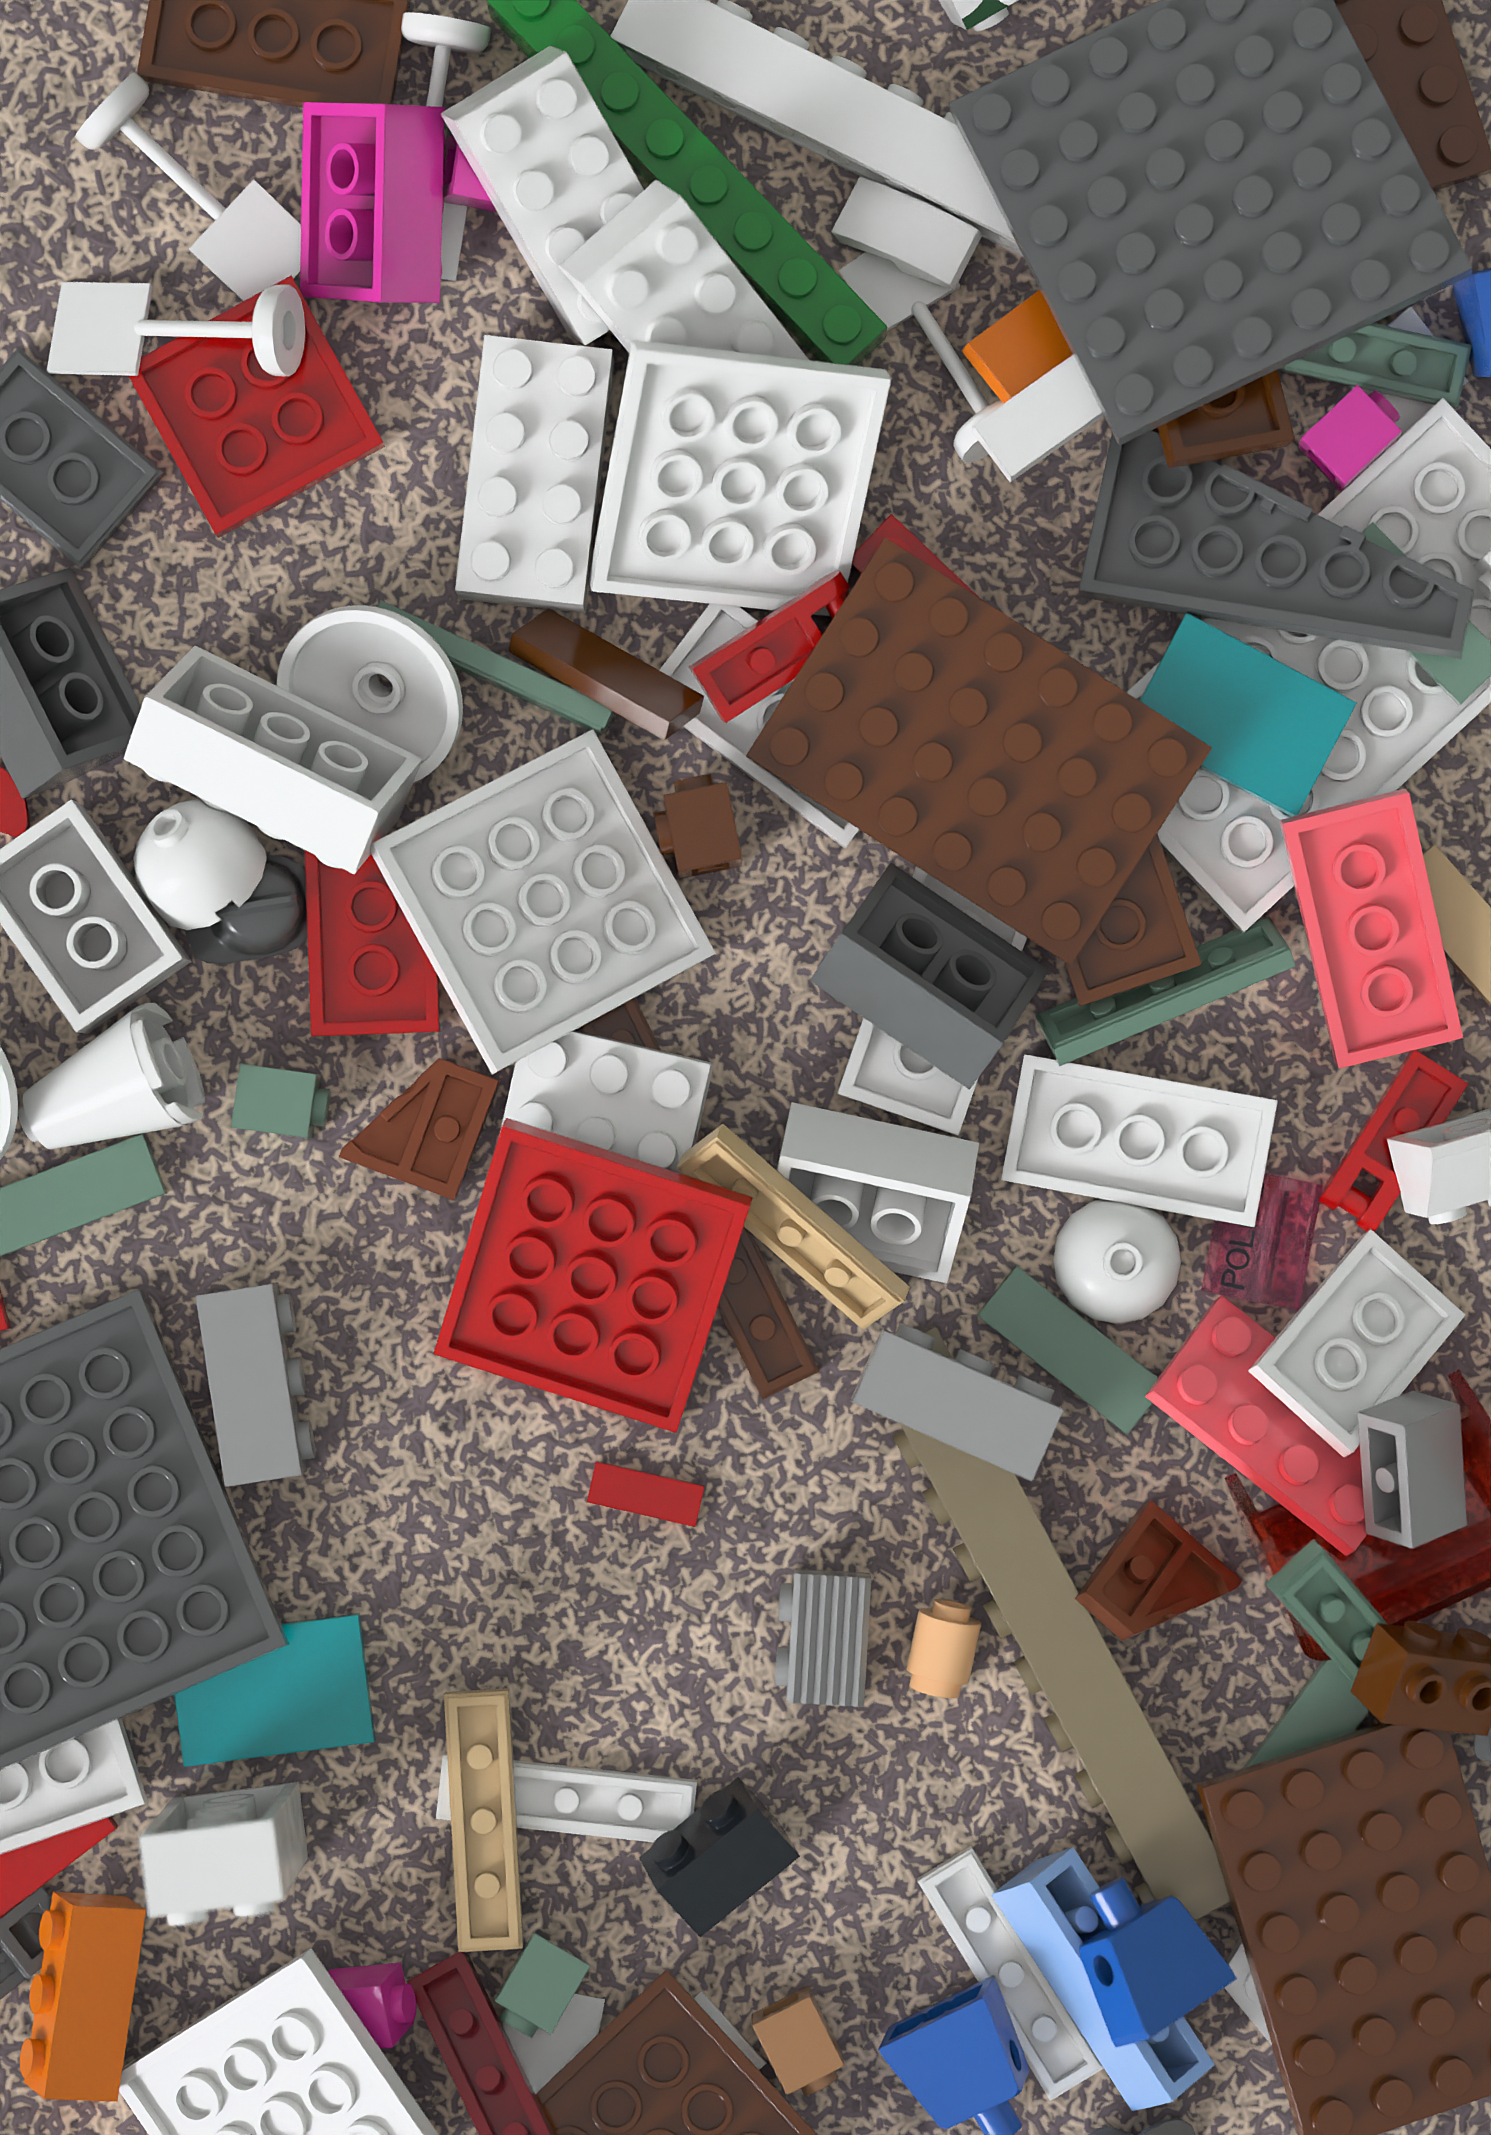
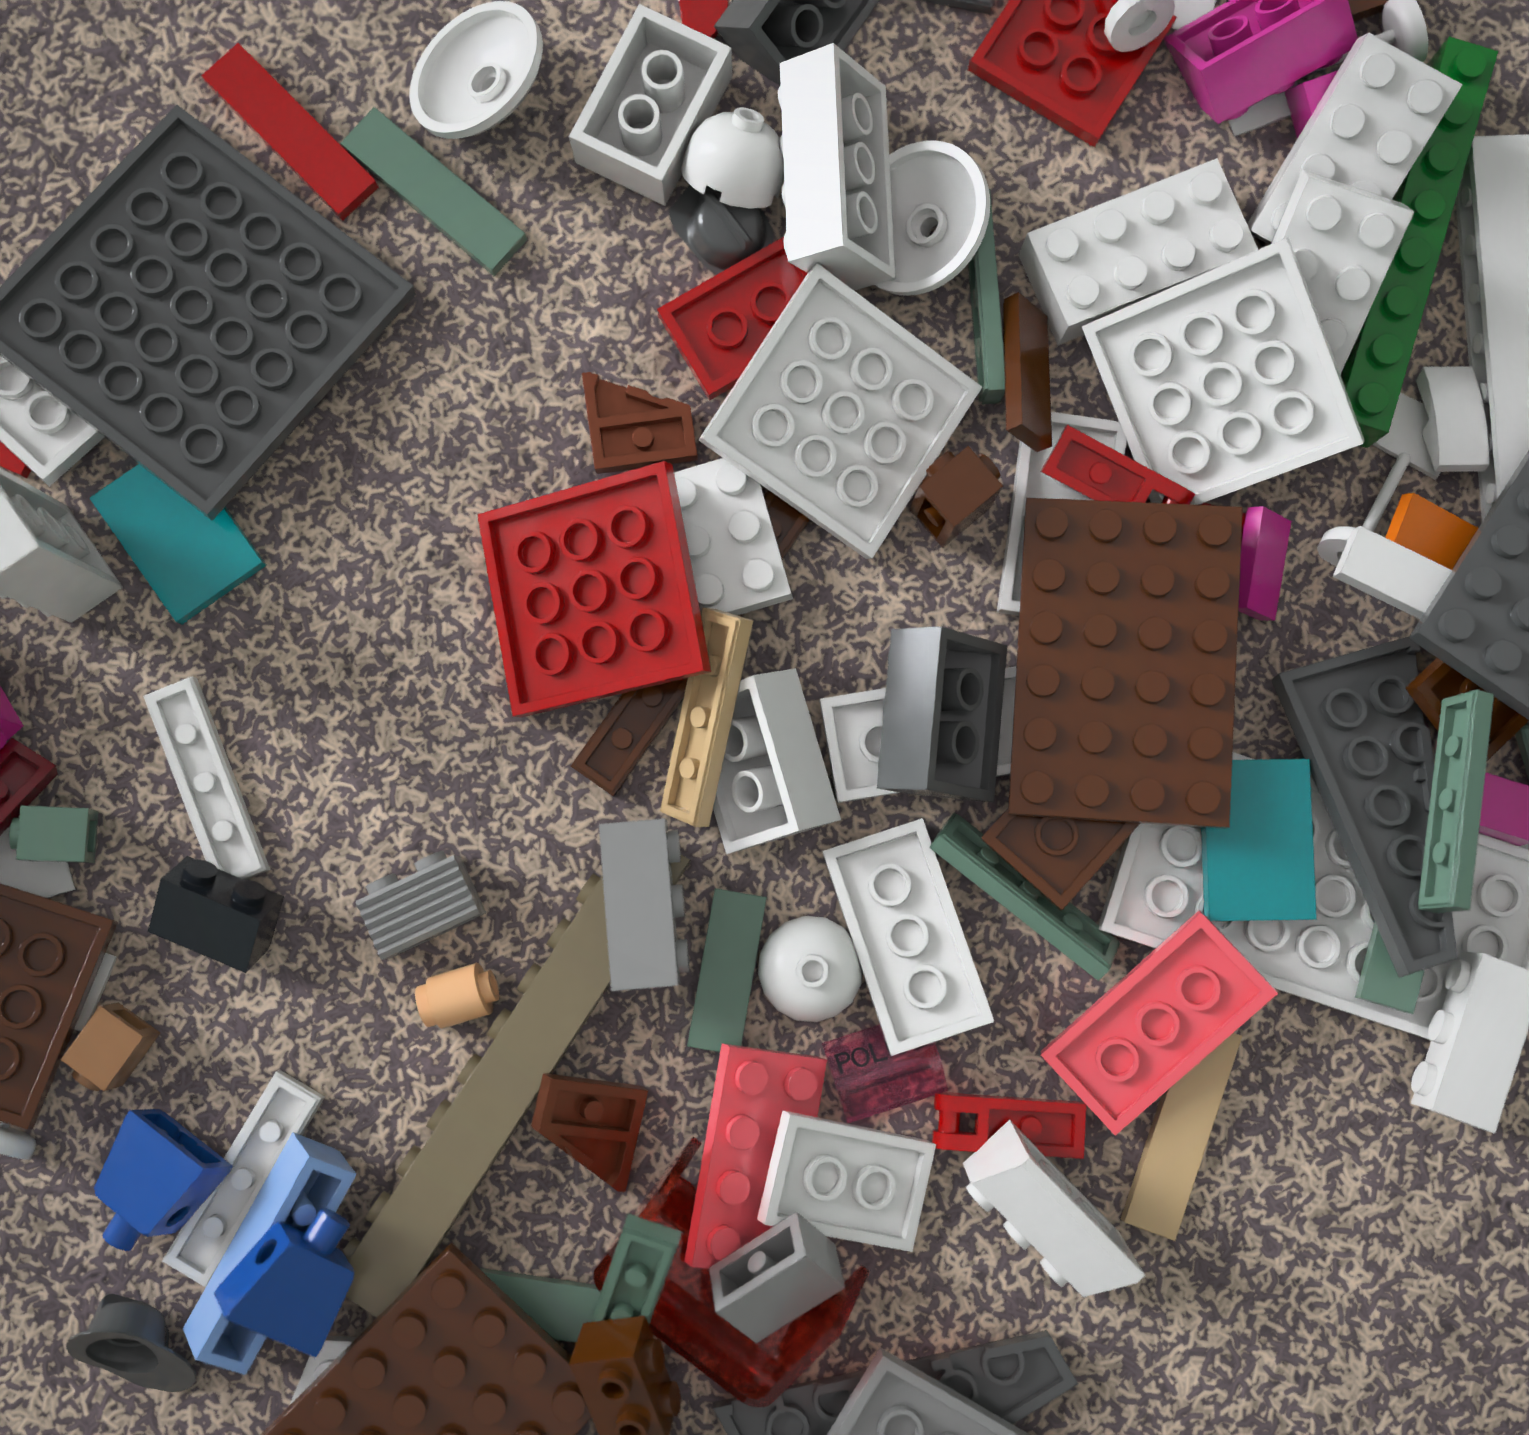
camera: 65 degrees right, 5 degrees down
white cone [18,1003,205,1149] -> none
light grey brick [196,1282,316,1487] -> none
sand green brick [231,1064,331,1138] -> none
tan tile [444,1688,524,1952] -> none
red piece [587,1461,705,1527] -> none
none -> dark pink tile [1238,506,1292,621]
none -> sand green tile [1418,690,1494,913]

